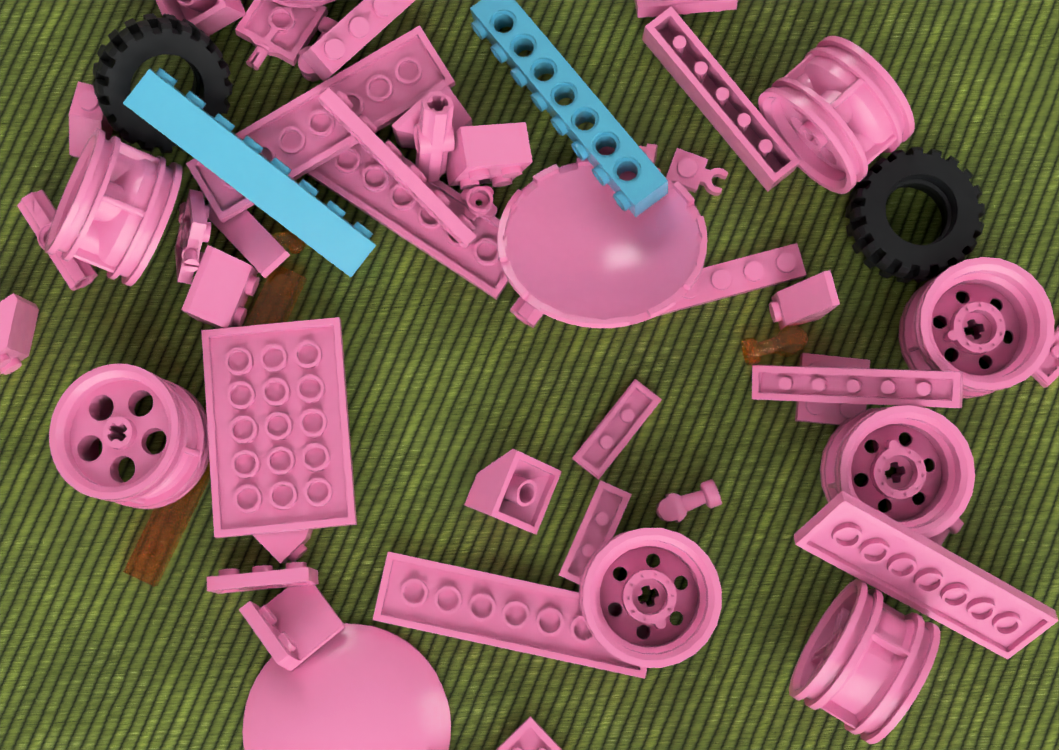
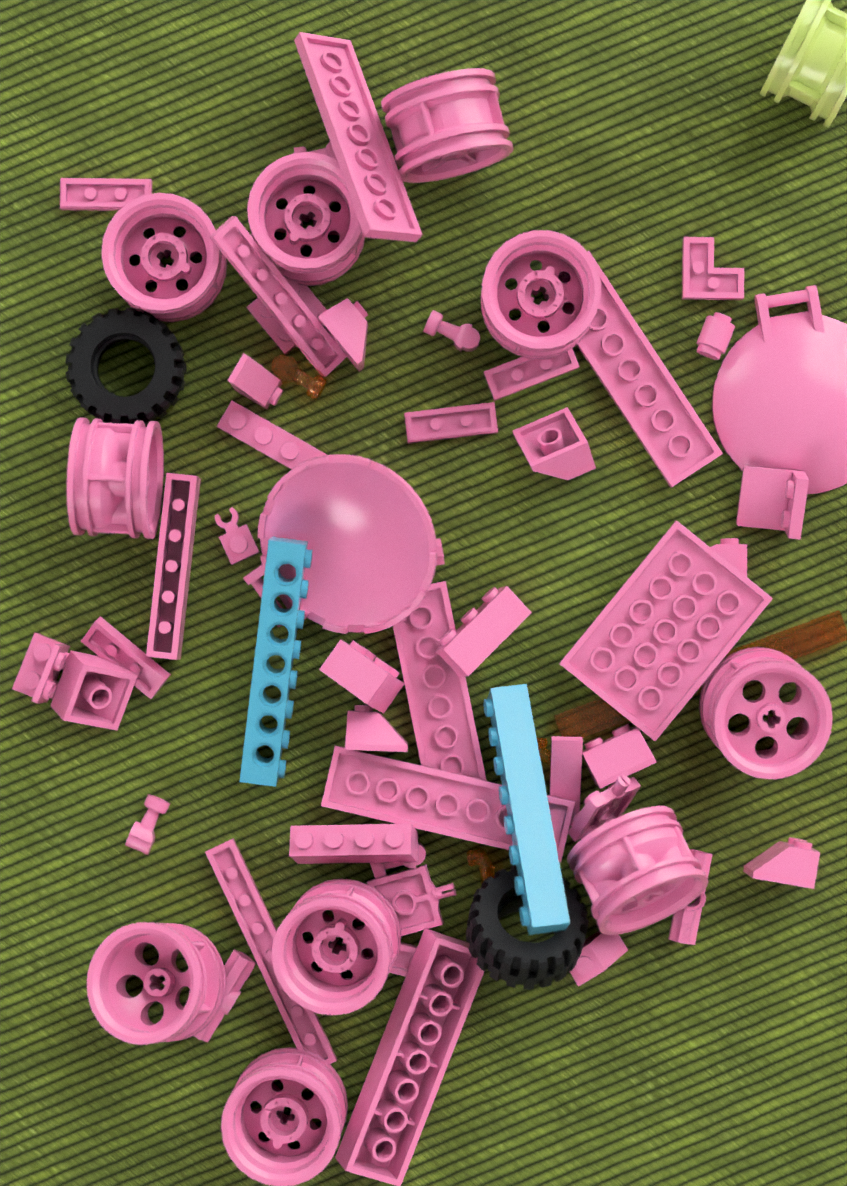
camera: 130 degrees left, 5 degrees up
bright pink plate [207,562,319,594] -> none
bright pink plate [319,87,477,249] -> none
bright pink piece [413,91,455,182] -> none
bright pink plate [461,185,497,221] -> none
none -> bright pink slope [318,298,368,372]
none -> bright pink brick [436,586,532,677]
none -> clear orange arm [467,848,495,885]
none -> bright pink brick [696,312,735,360]

